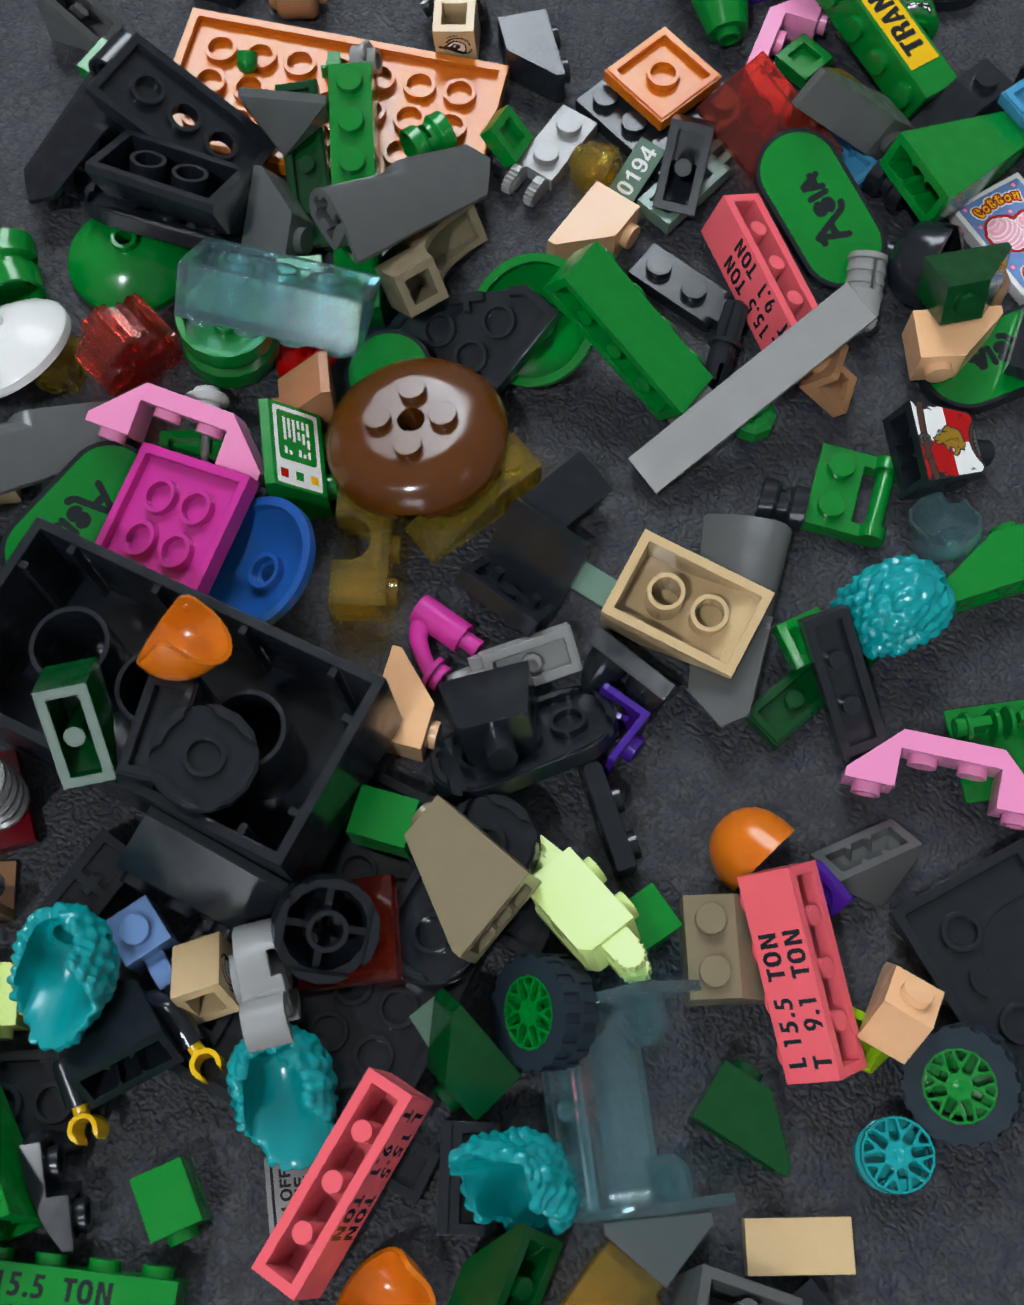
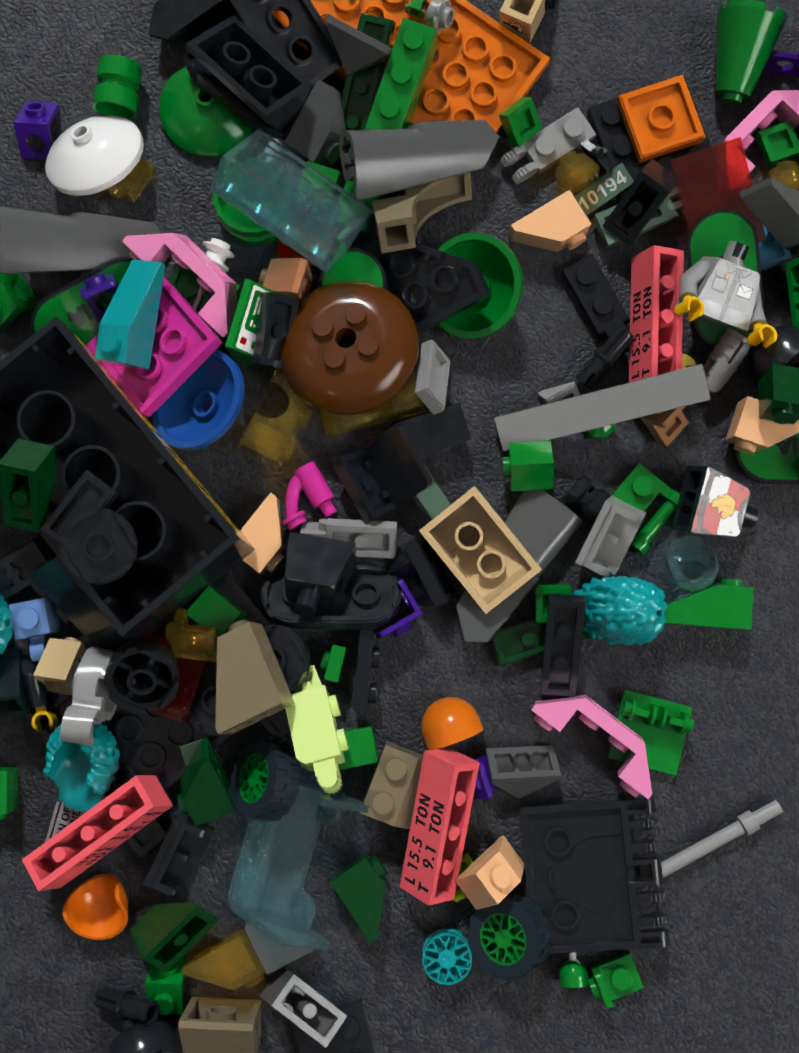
camera: 25 degrees right, 15 degrees up
clear red brick [73,293,183,397] -> none
orange helmet [136,594,233,681] -> none
green wheel [399,111,458,157] -> none
teal piece [448,1125,581,1235] -> none
slope [498,8,571,103] -> none
green brick [542,241,713,421] -> none
tan tile [741,1216,856,1276] -> none
none -> dark purple bracket [80,272,119,323]
none -> teal slope [94,260,166,370]
none -> clear yellow bracket [166,608,217,662]
none -> black plate [252,292,299,370]
none -> green plate [320,644,348,682]
none -> light grey tile [415,339,450,415]
none -> green brick [502,440,554,491]
none -> light grey hinge [575,496,646,577]
none -> black piece [581,138,613,176]
none -> light grey torso [674,241,777,348]

